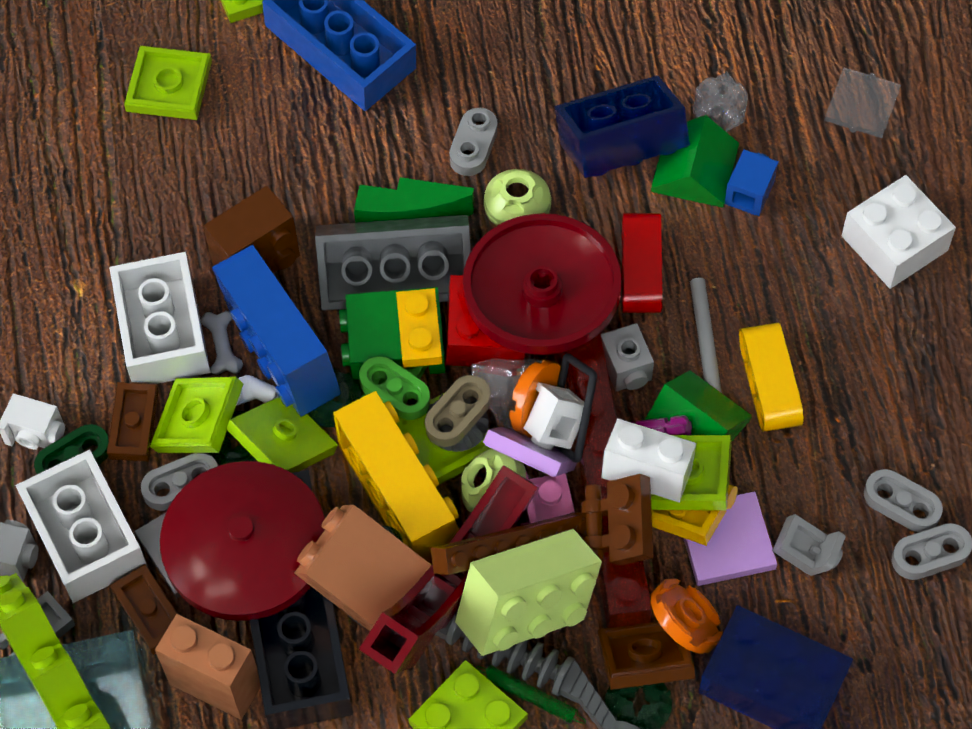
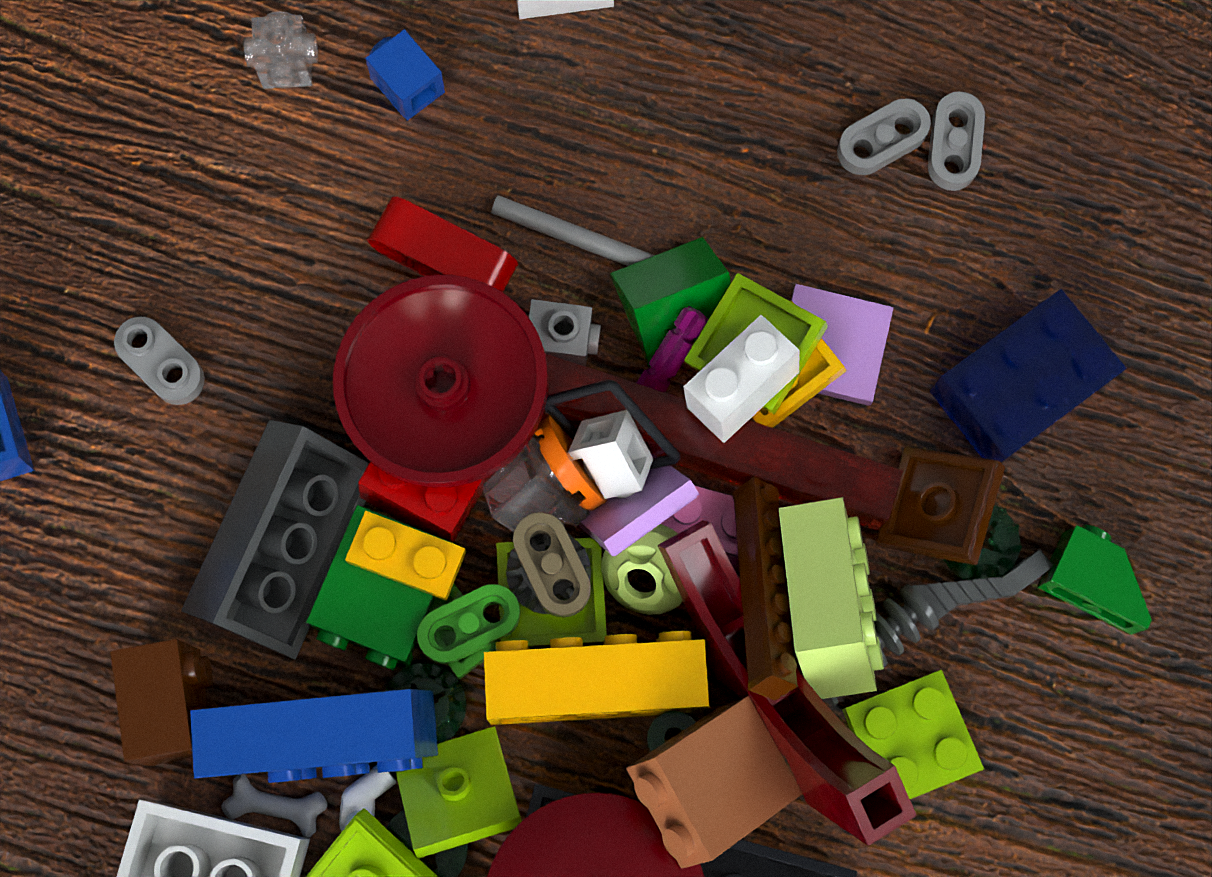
camera: 70 degrees left, 15 degrees up
green slope [354,177,475,223] -> none
green piece [476,665,586,724] -> none
yellowish green piece [484,169,551,226] -> none
clear blue brick [554,75,690,178] -> none
reddish brown plate [581,474,653,569] -> none
orange tile [650,578,723,654] -> none
green slope [651,115,739,208] -> none
yellow beam [739,323,803,432] -> none
light grey bracket [772,514,846,576] -> none

